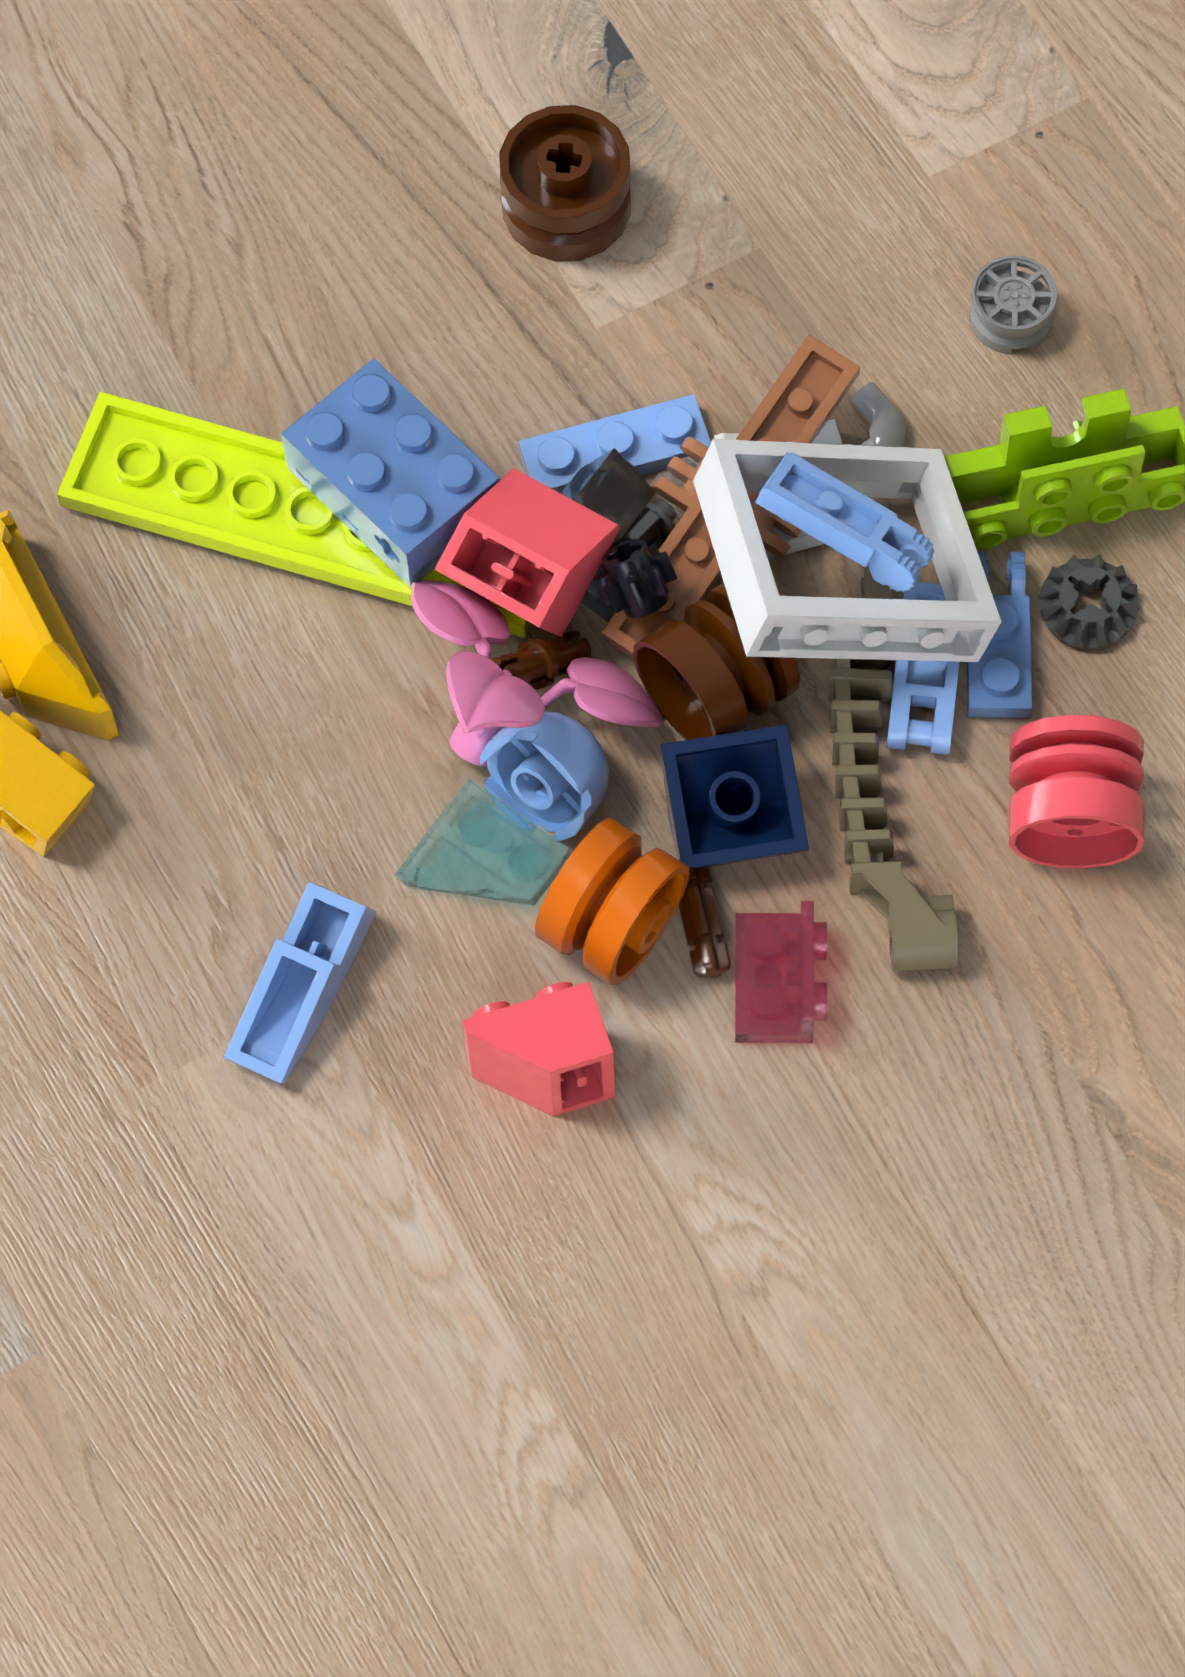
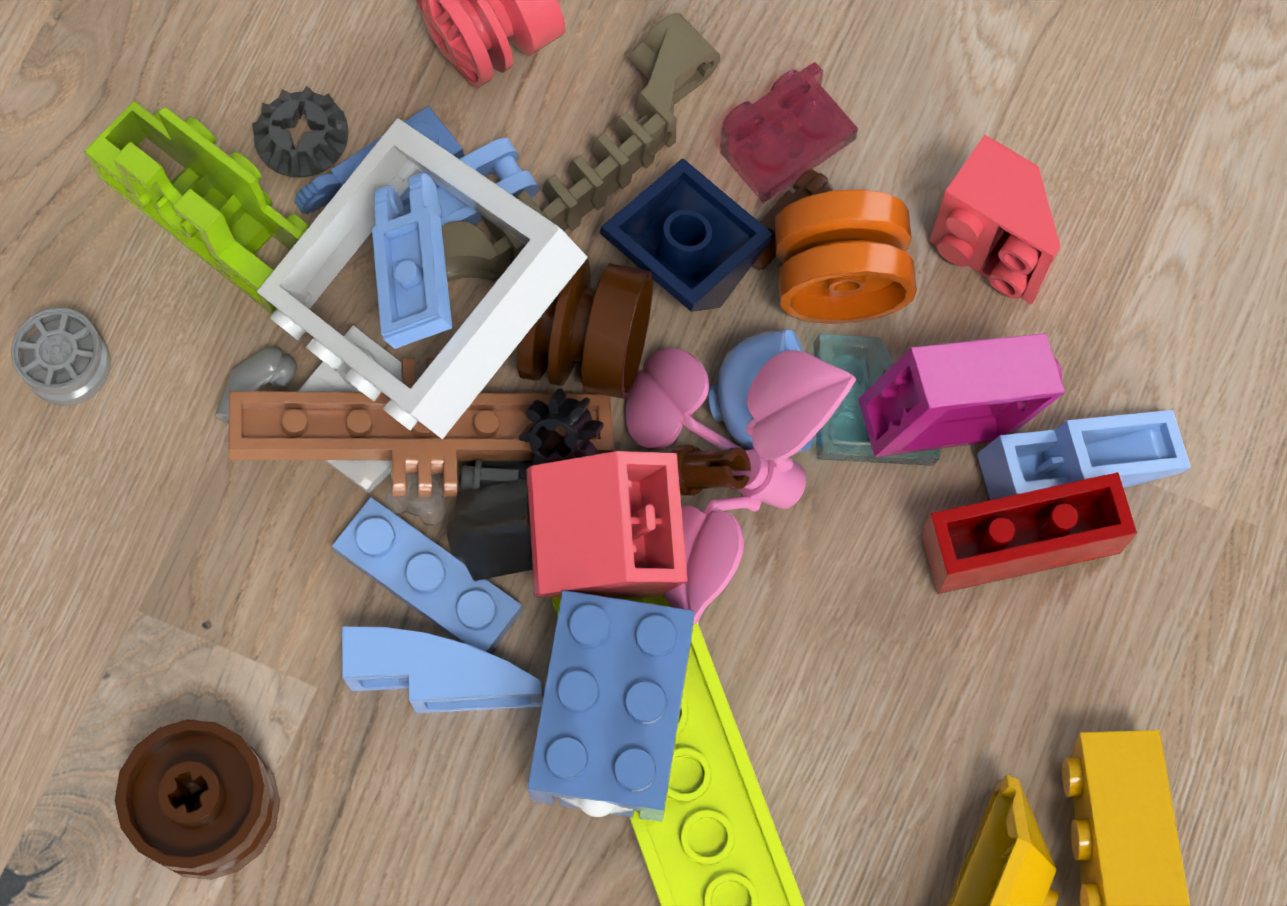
camera: 130 degrees left, 5 degrees up
none -> light blue slope [342,627,544,713]
none -> dark pink window [858,333,1065,457]
none -> red brick [921,472,1137,595]

